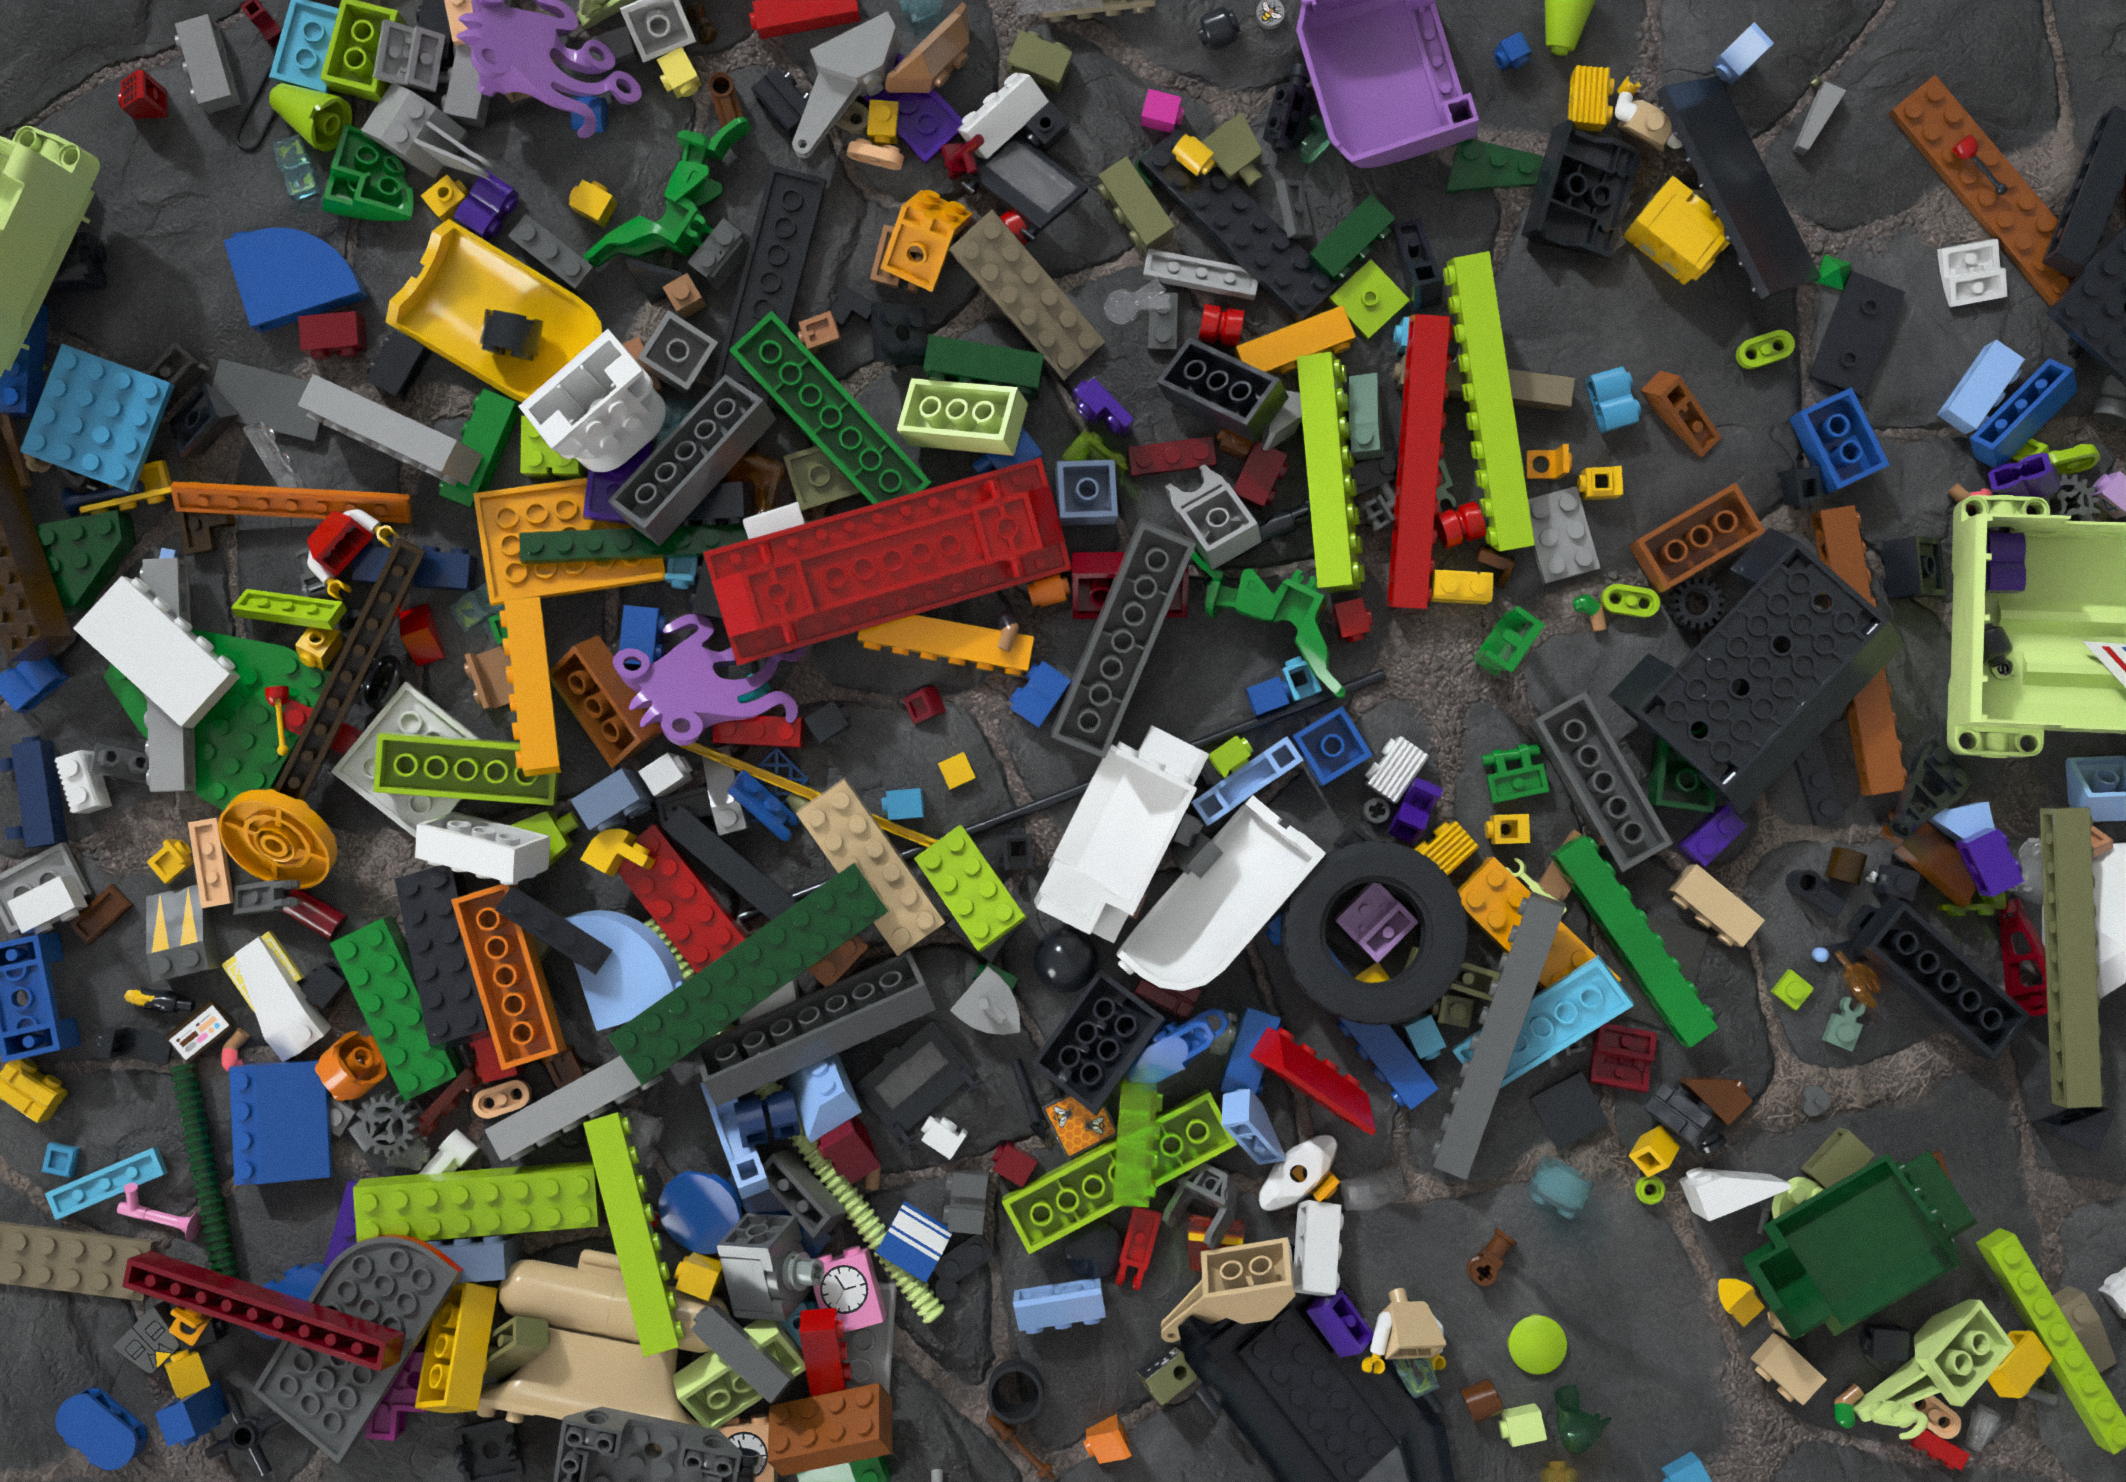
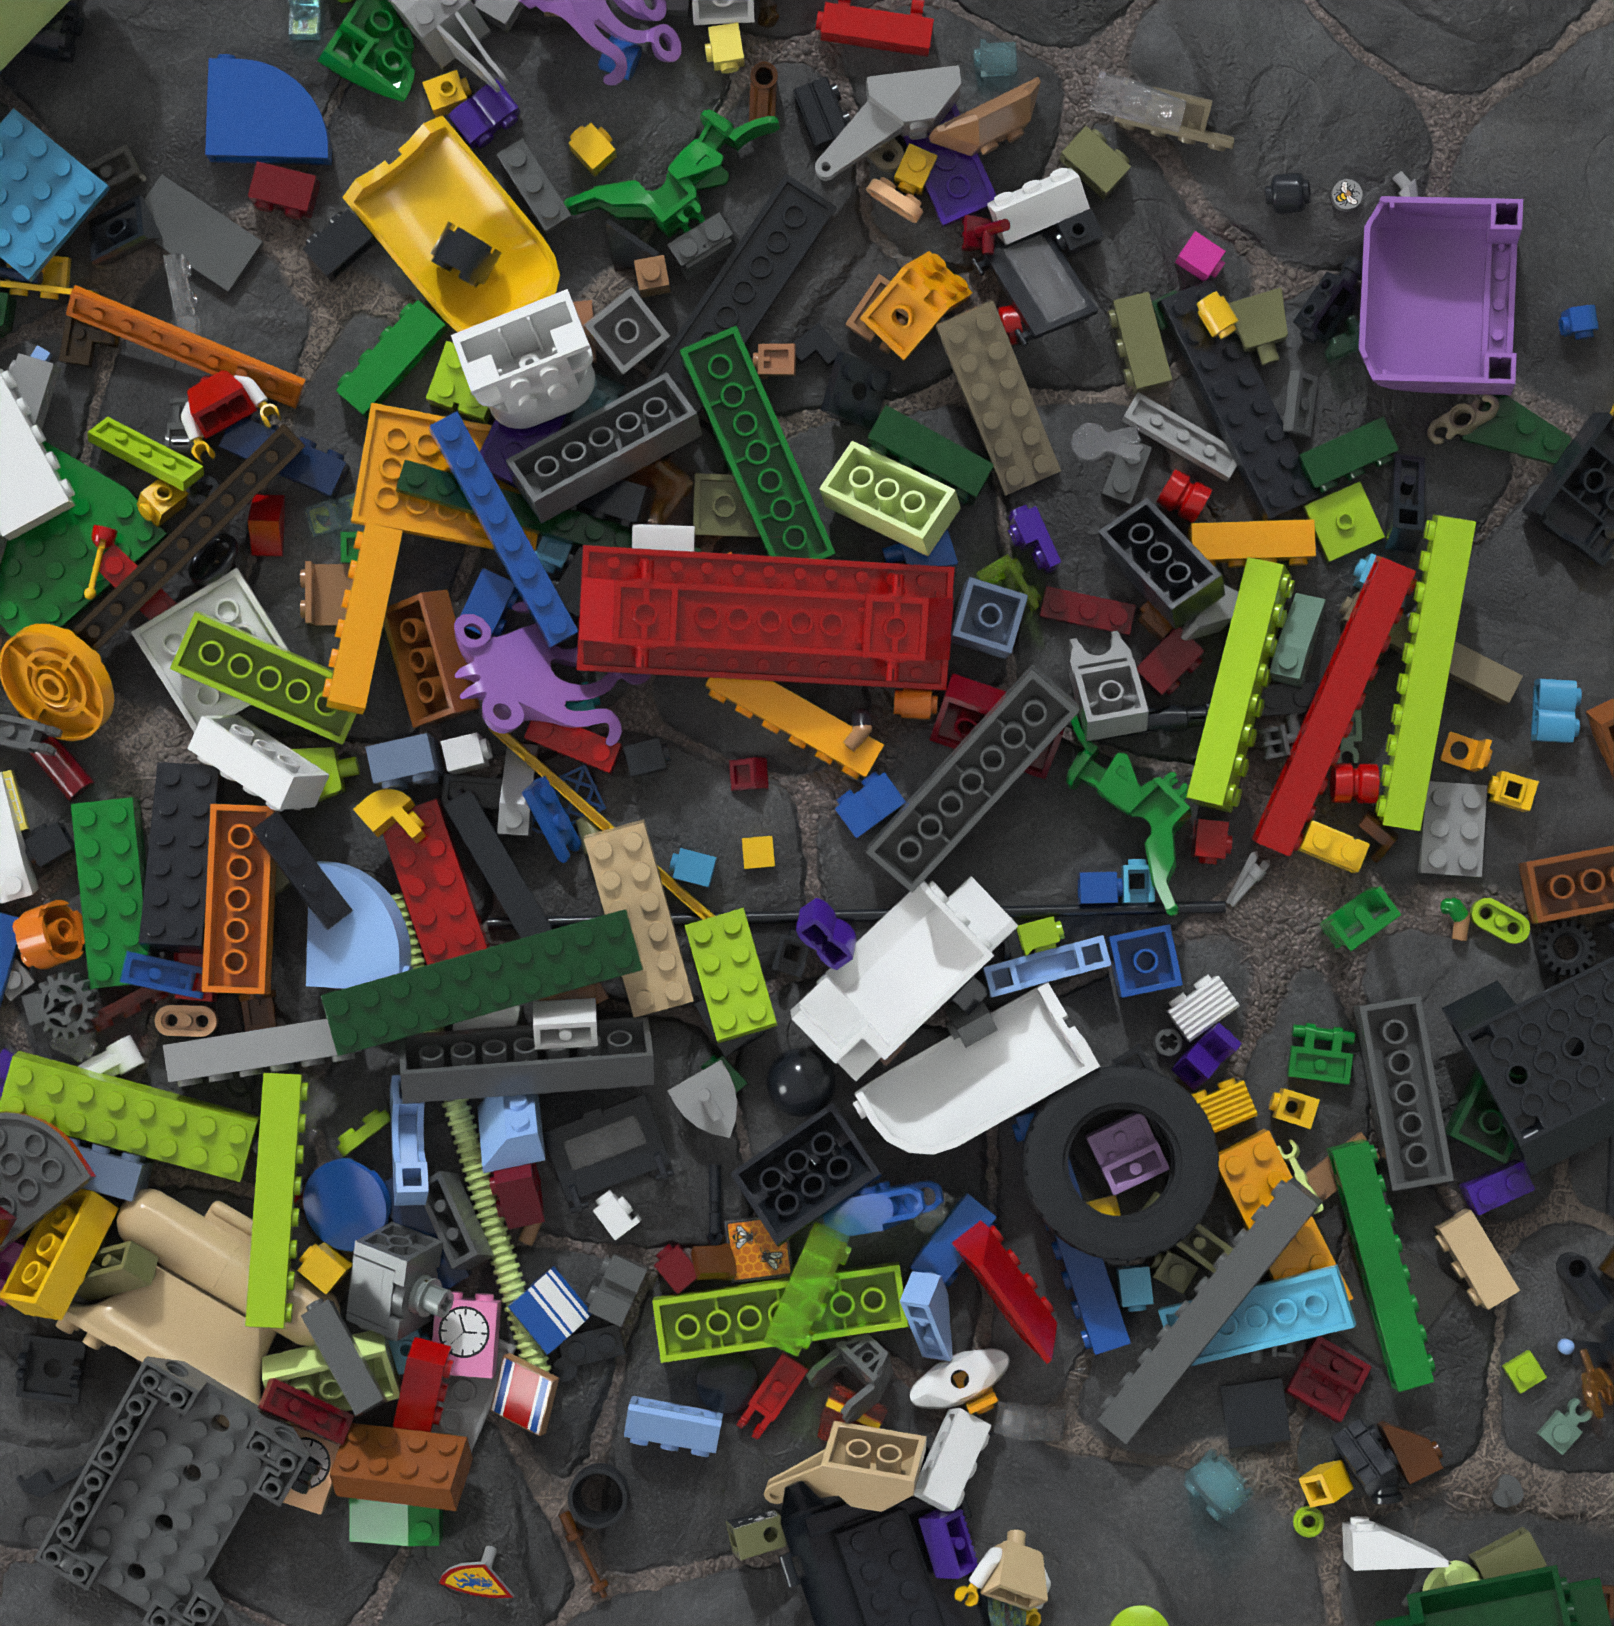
camera: 15 degrees right, 0 degrees up
light grey brick [298,374,483,486] -> none
dark blue piece [734,1090,801,1148] -> none
orange slope [1083,1414,1132,1464] -> none
dark red brick [1134,977,1202,1020] -> none
reddish brown connector [1466,1227,1518,1286] -> none
none -> blue hinge [119,951,204,999]
none -> dark red plate [258,1378,354,1445]
none -> lime plate [336,1108,391,1157]
none -> blue brick [429,411,579,648]
none -> tile [490,1353,559,1436]
none -> white brick [533,998,598,1050]
none -> reddish brown tile [690,1243,737,1280]
none -> dark purple brick [796,898,857,970]
none -> light grey piece [1226,851,1270,907]
none -> dark tan piece [1427,394,1499,445]

